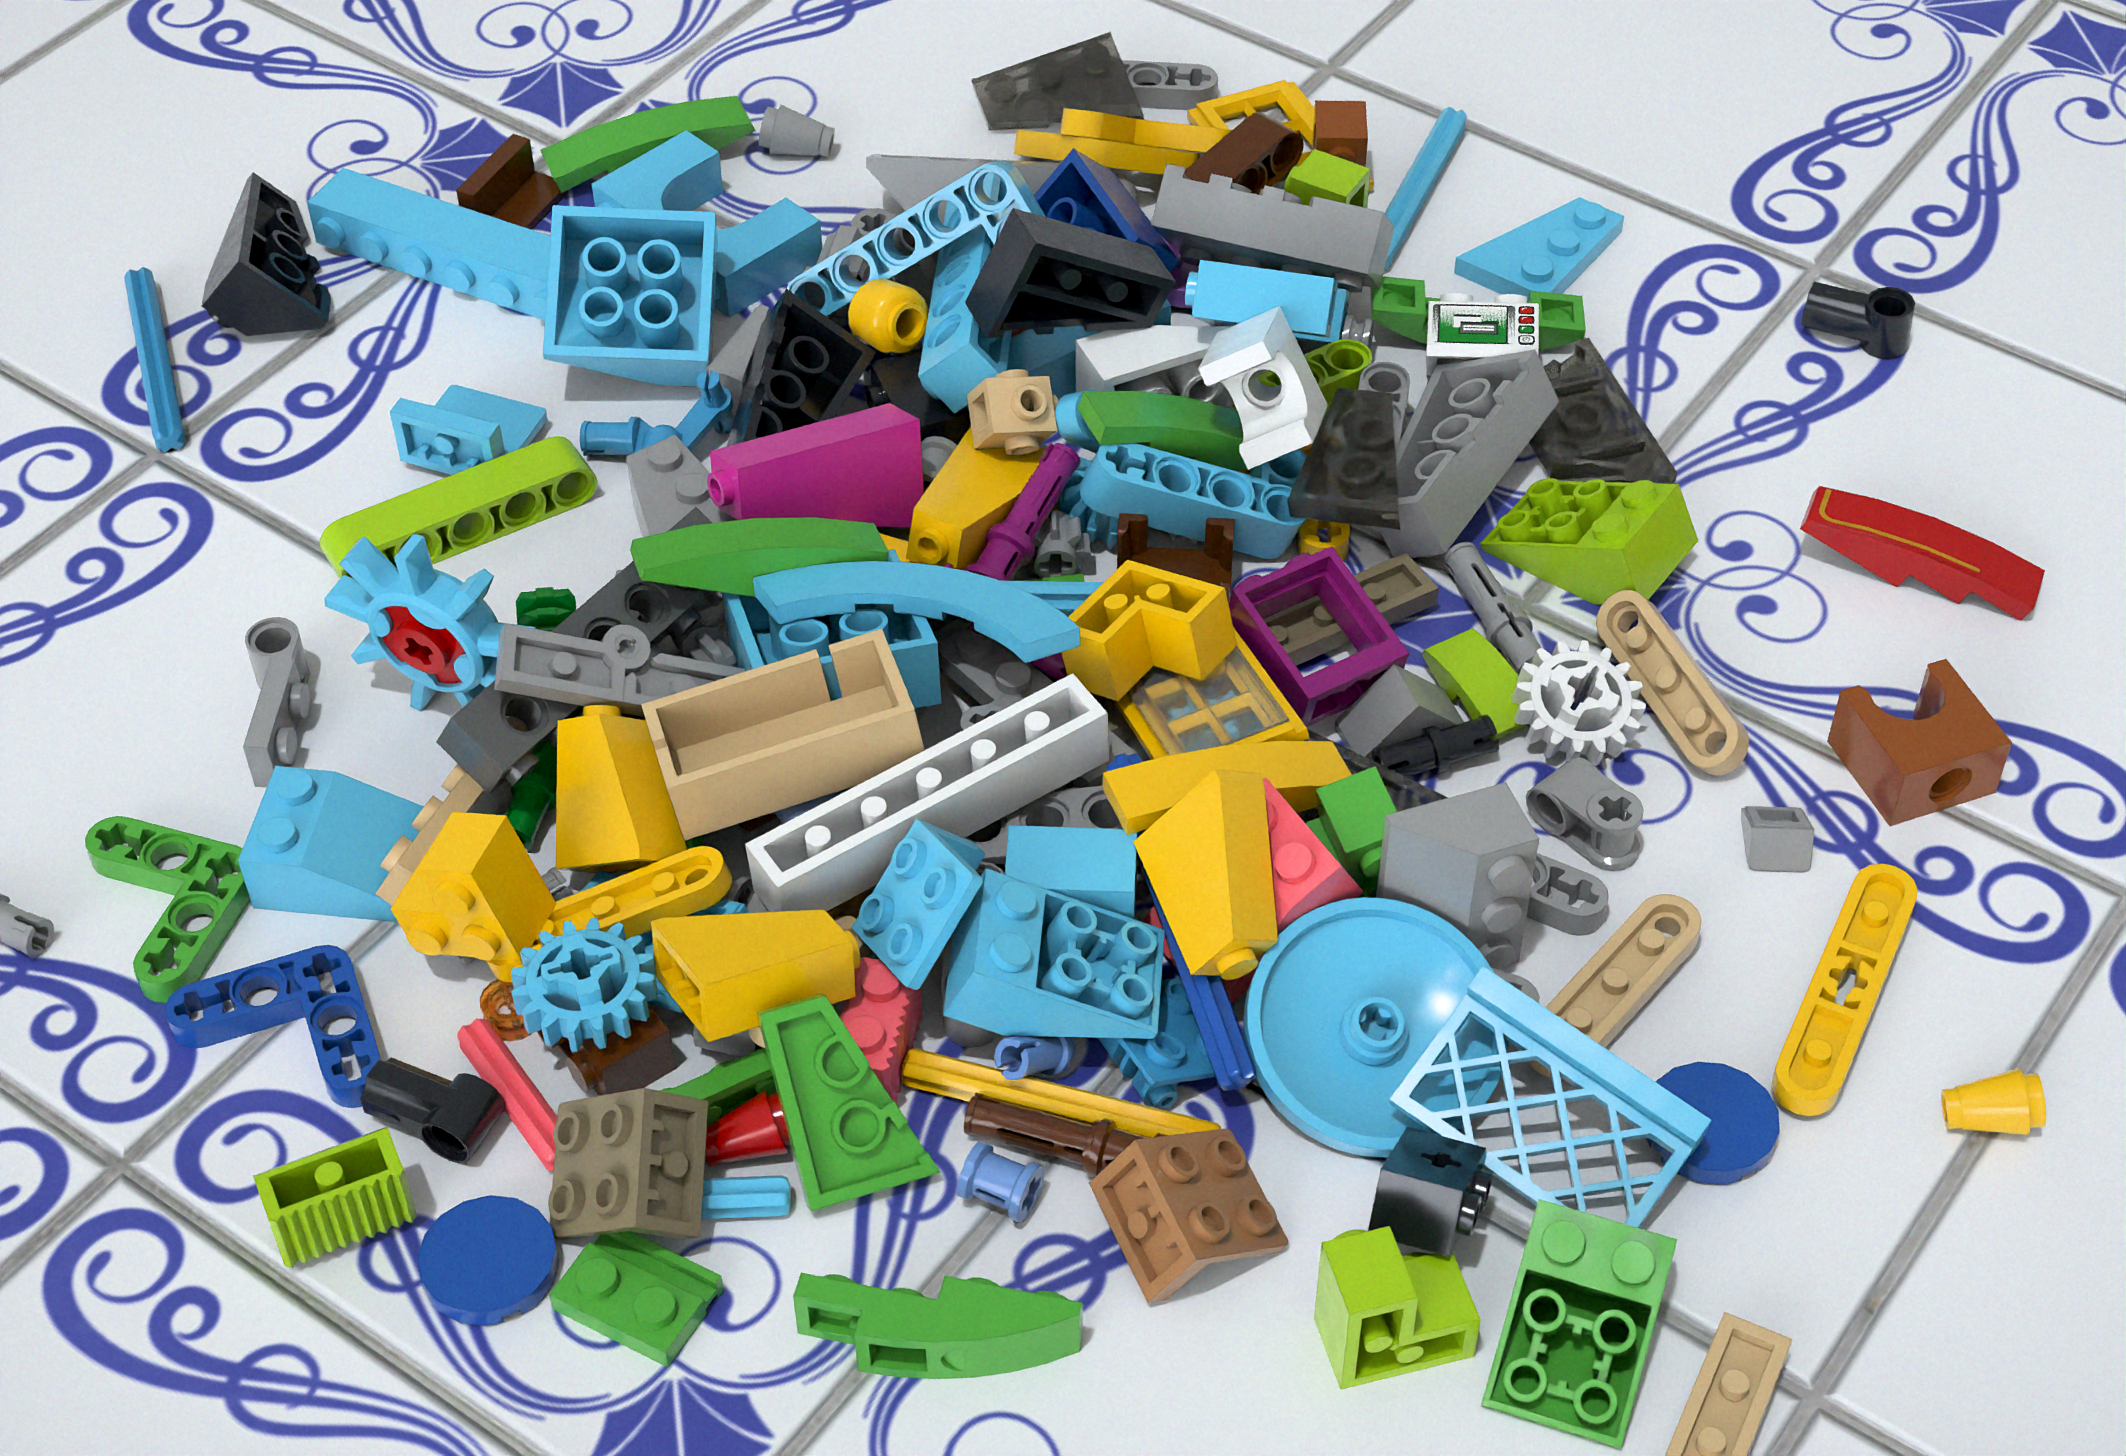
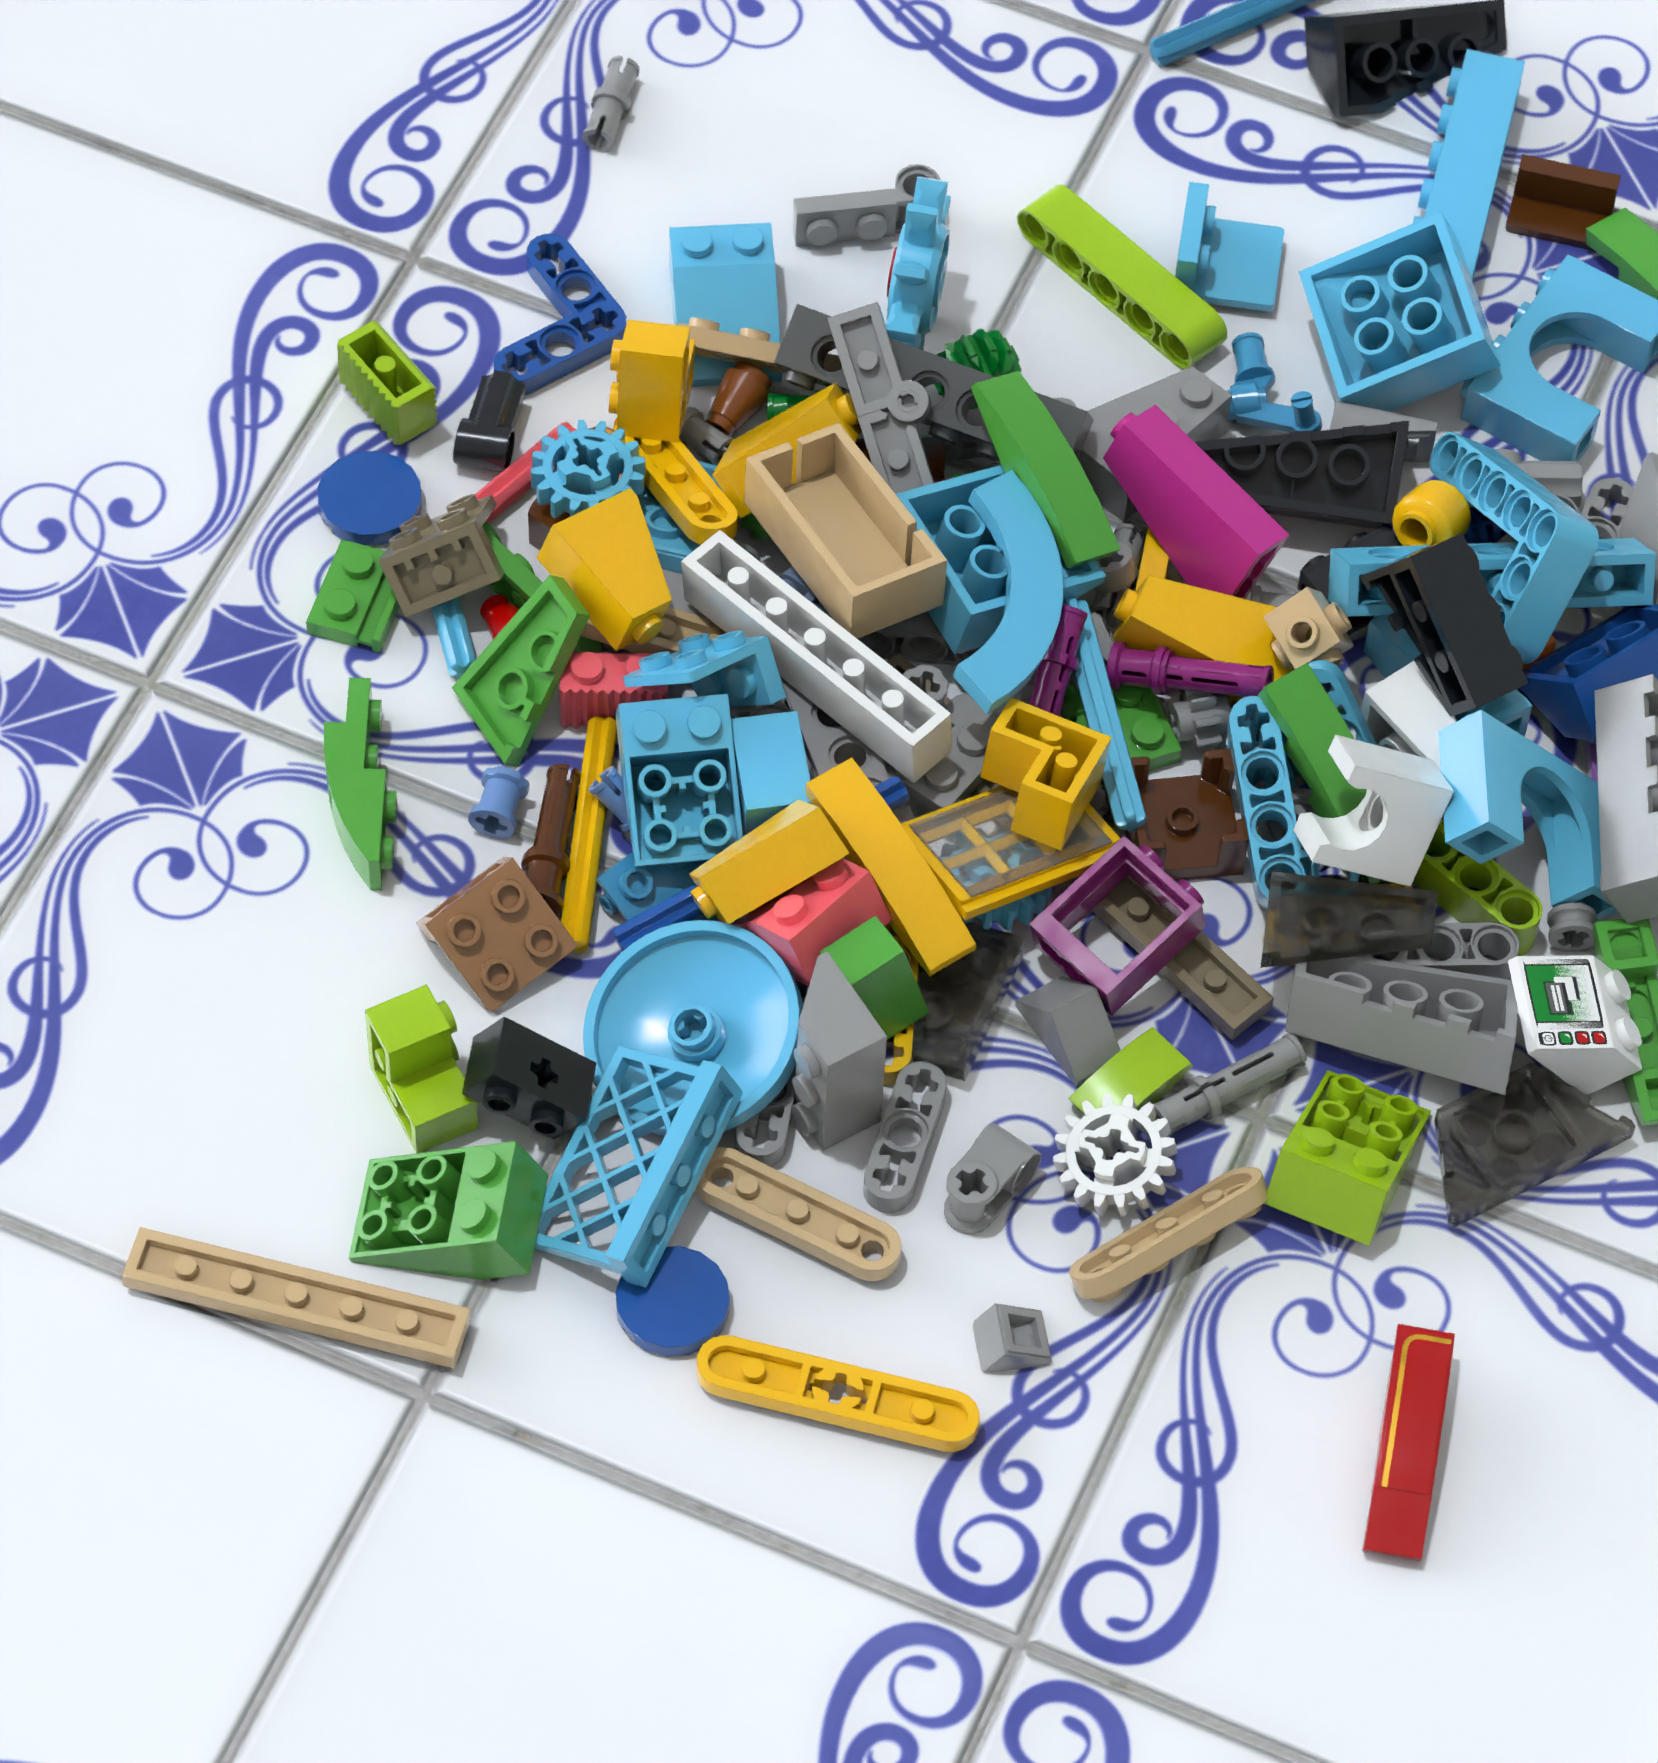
camera: 75 degrees right, 10 degrees up
bright green beam [85,816,250,1003] -> none
black pin [1372,714,1499,785] -> none
dark orange piece [1827,659,2012,826] -> none
yellow cone [1941,1068,2046,1135] -> none

